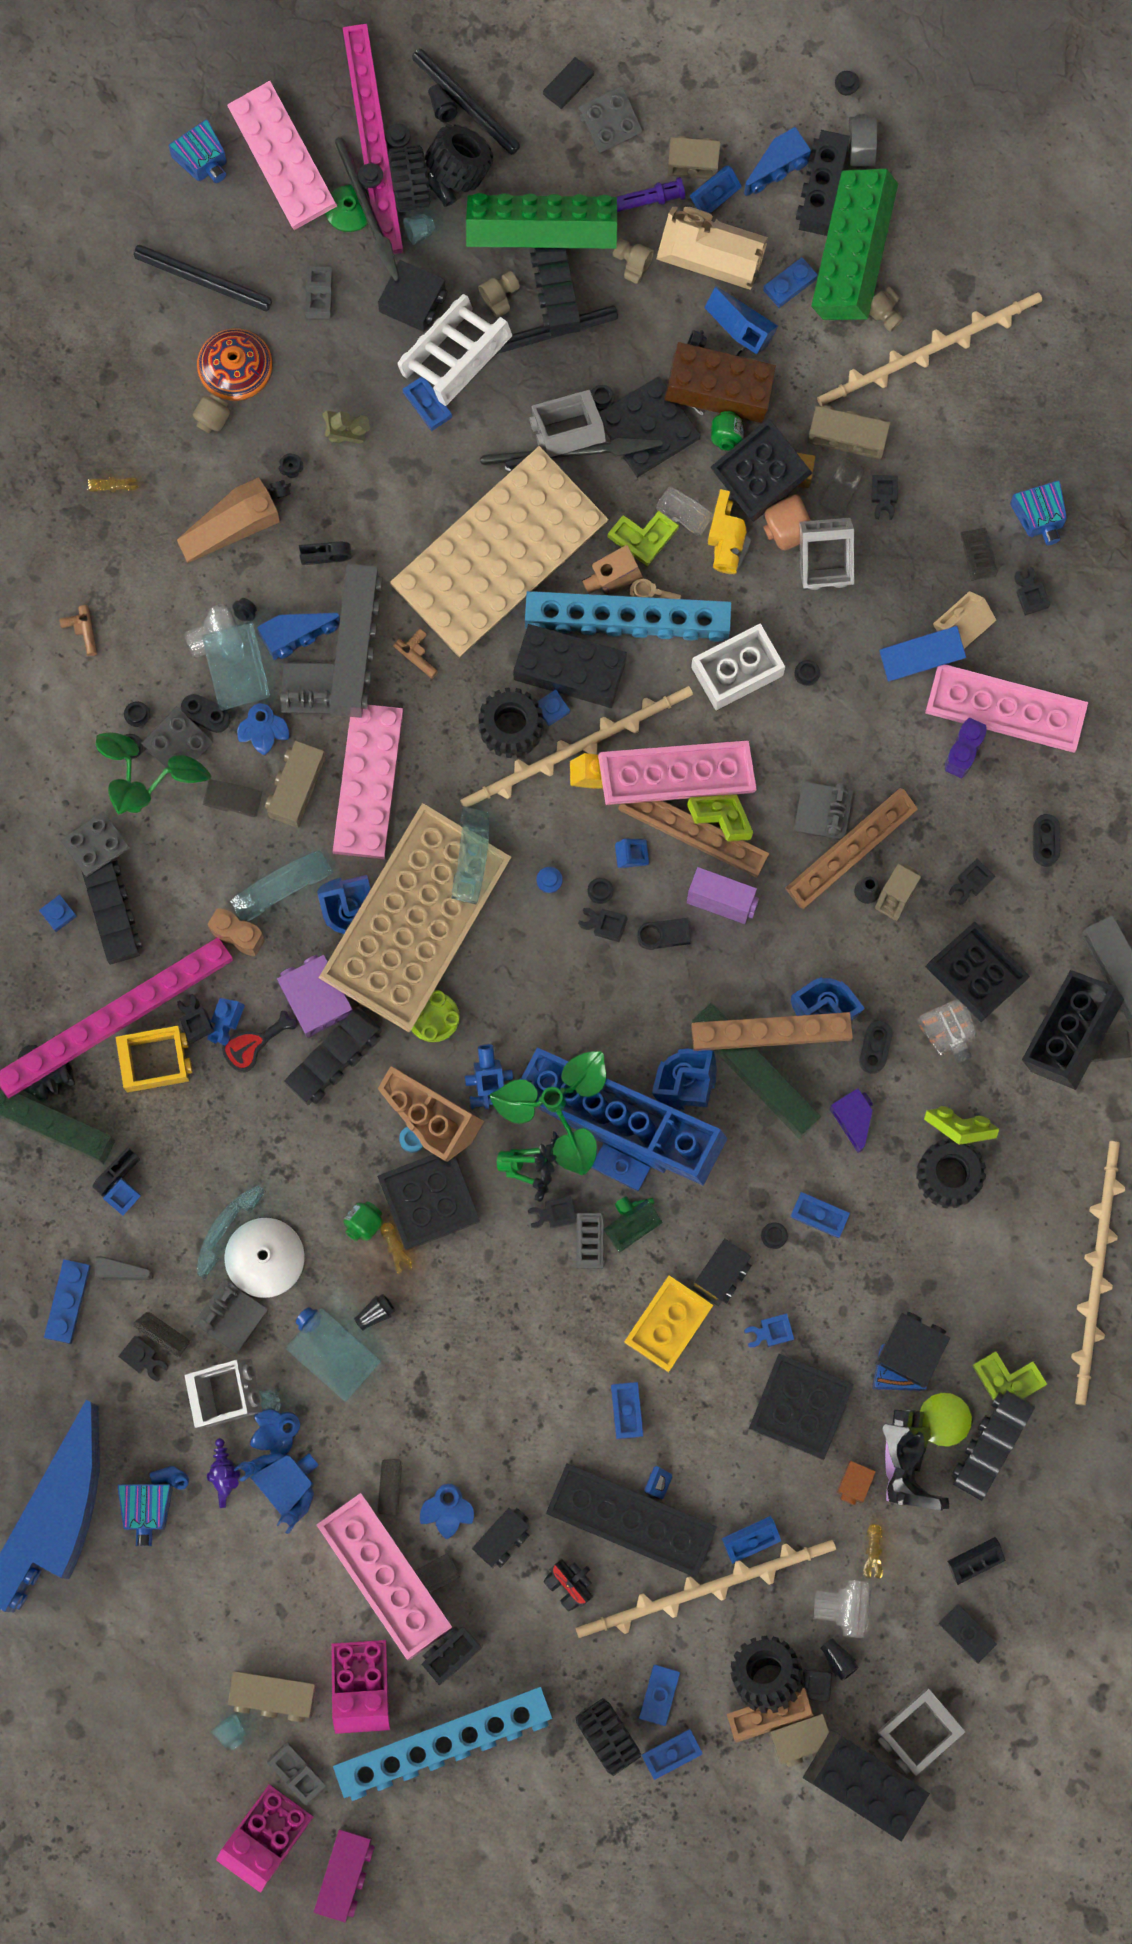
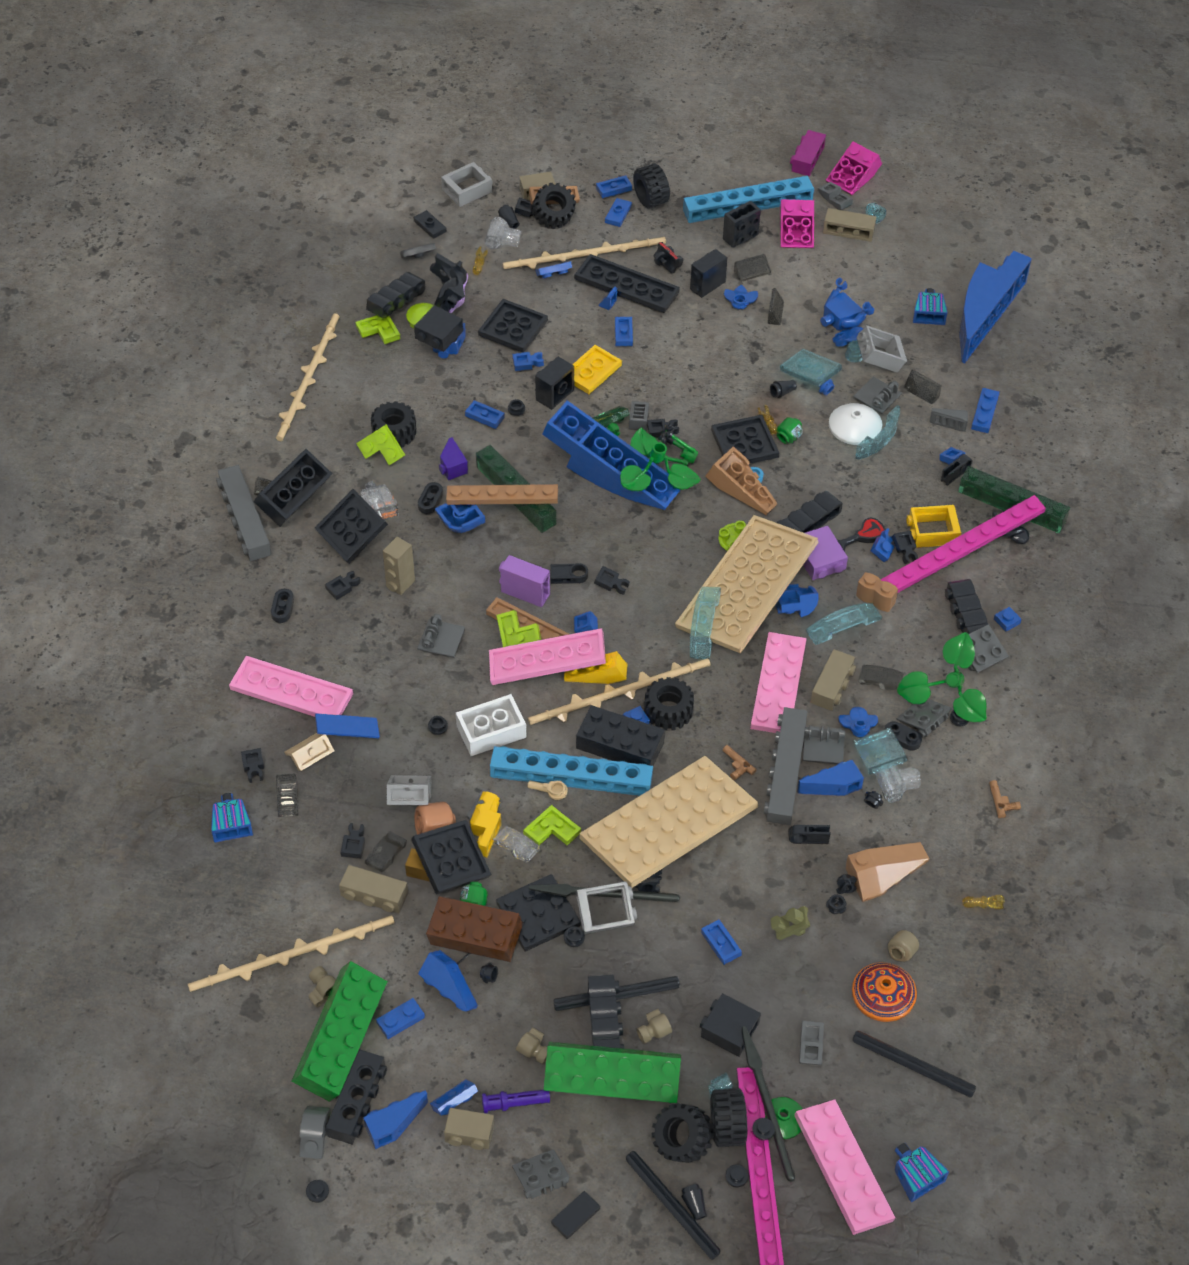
camera: 175 degrees left, 25 degrees down
black plate [118,1336,168,1382] -> none
black plate [124,701,150,727] -> none
blue arm [149,1466,189,1490] -> none
dark purple piece [207,1438,240,1508] -> none
bright pink plate [317,1493,453,1661] -> none
white fence [398,294,512,406] -> none
blue piece [465,1044,513,1109] -> none
blue plate [536,867,562,893] -> none
medium nougat torso [582,545,644,595] -> none
black plate [587,878,613,904] -> none
blue brick [652,1049,717,1110] -> none
tan brick [656,207,768,290] -> none
medium nougat plate [785,788,918,909] -> none
black brick [802,1730,930,1842] -> none
dark orange brick [836,1461,876,1505] -> none
black cone [854,876,880,904] -> none
dark purple brick [945,718,987,778] -> none

